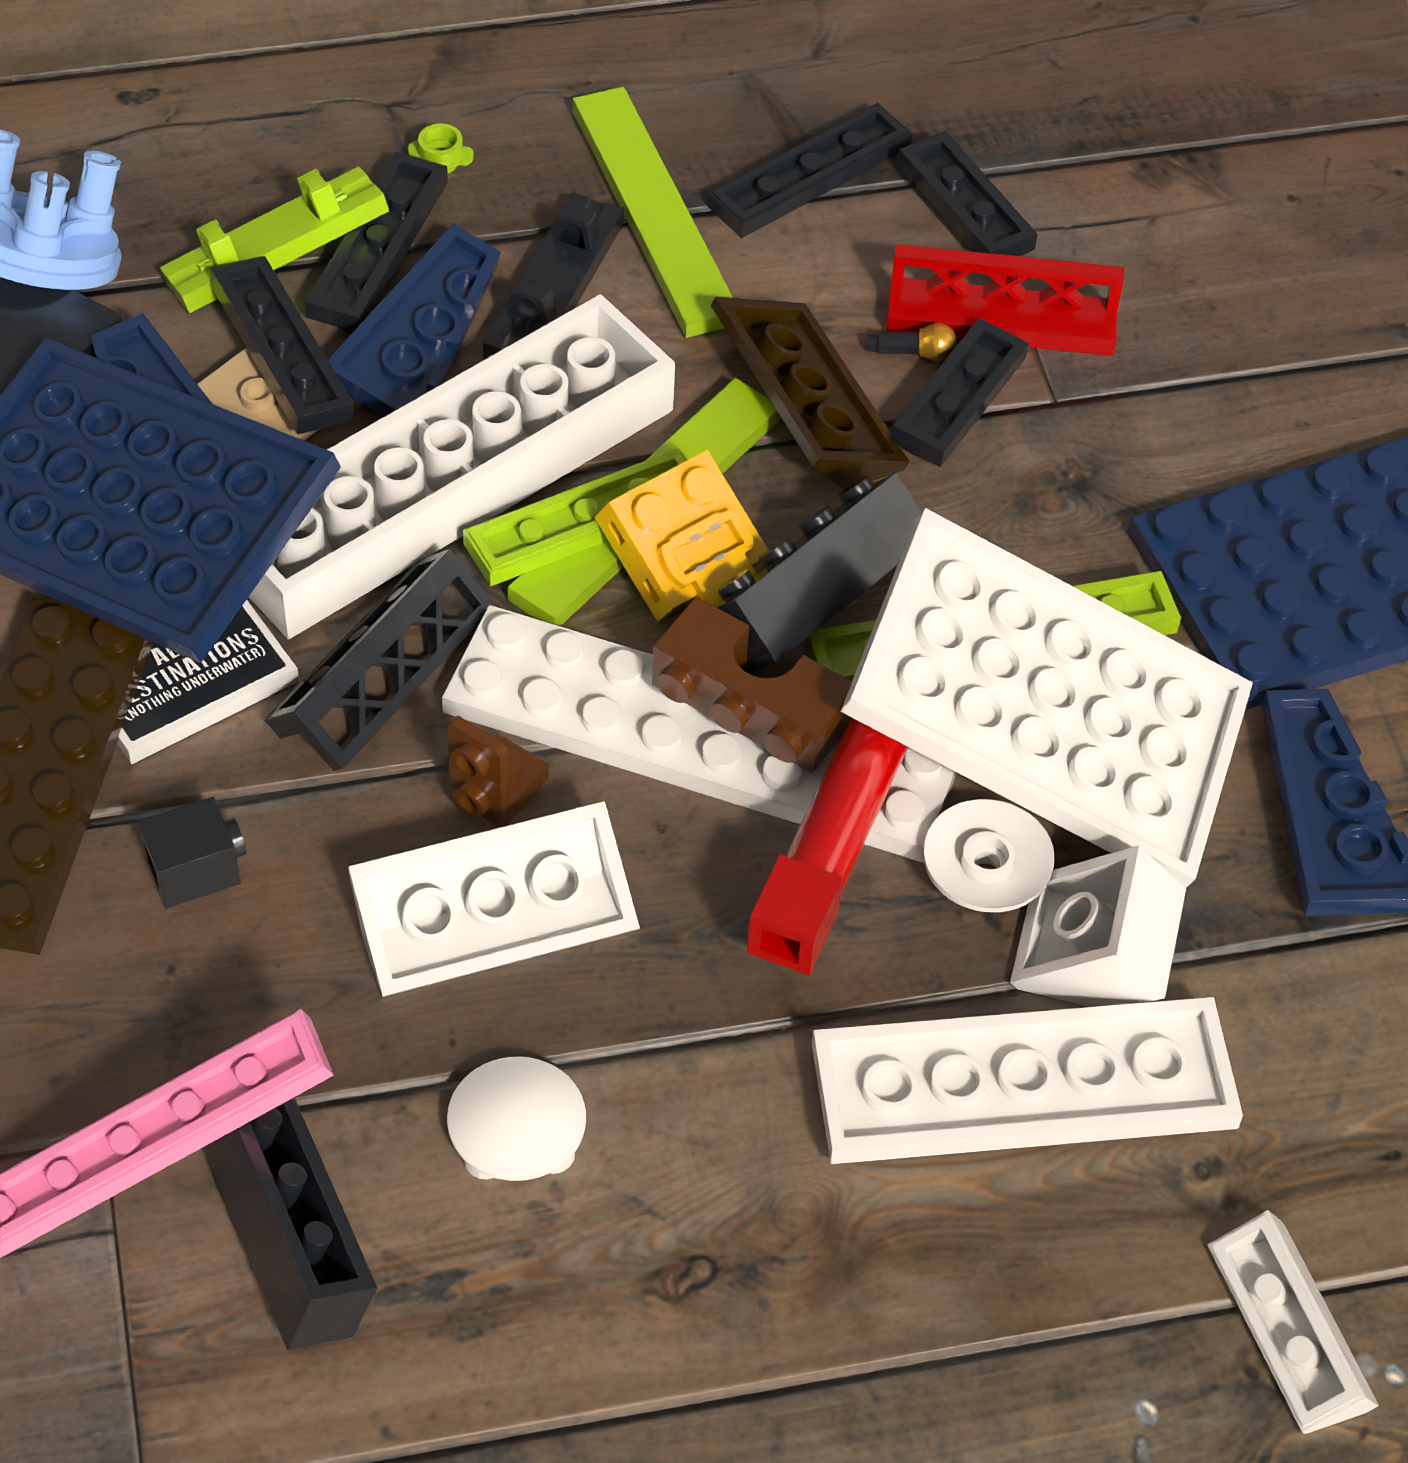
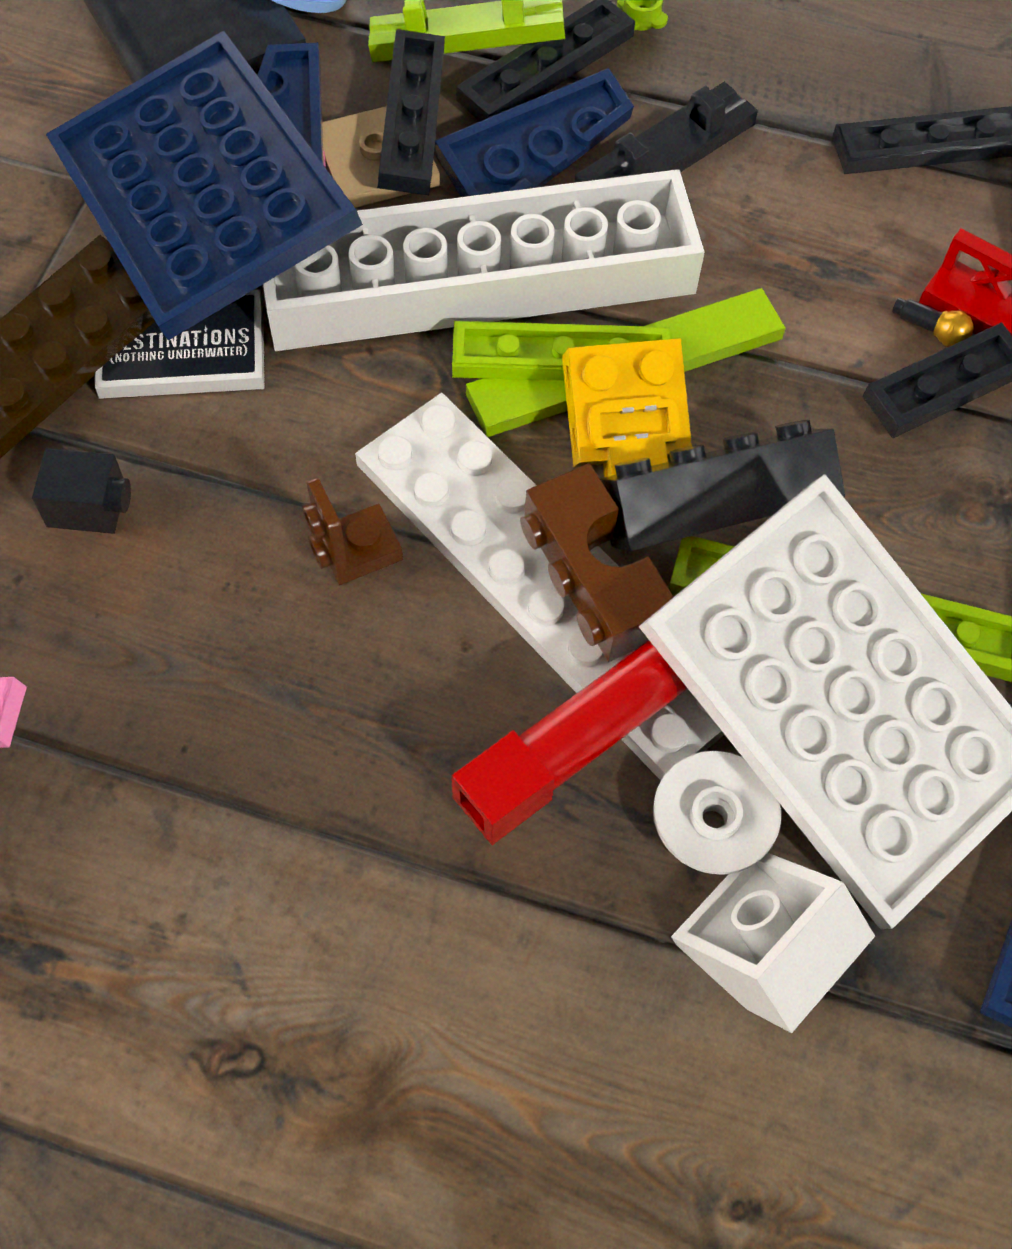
camera: 30 degrees right, 10 degrees up
black fence [265,549,496,771] -> none
white slope [348,801,640,997] -> none
white dish [447,1057,586,1181] -> none
lime tile [573,86,733,338] -> none
dark brown slope [710,297,910,489] -> none
white plate [812,997,1243,1164] -> none

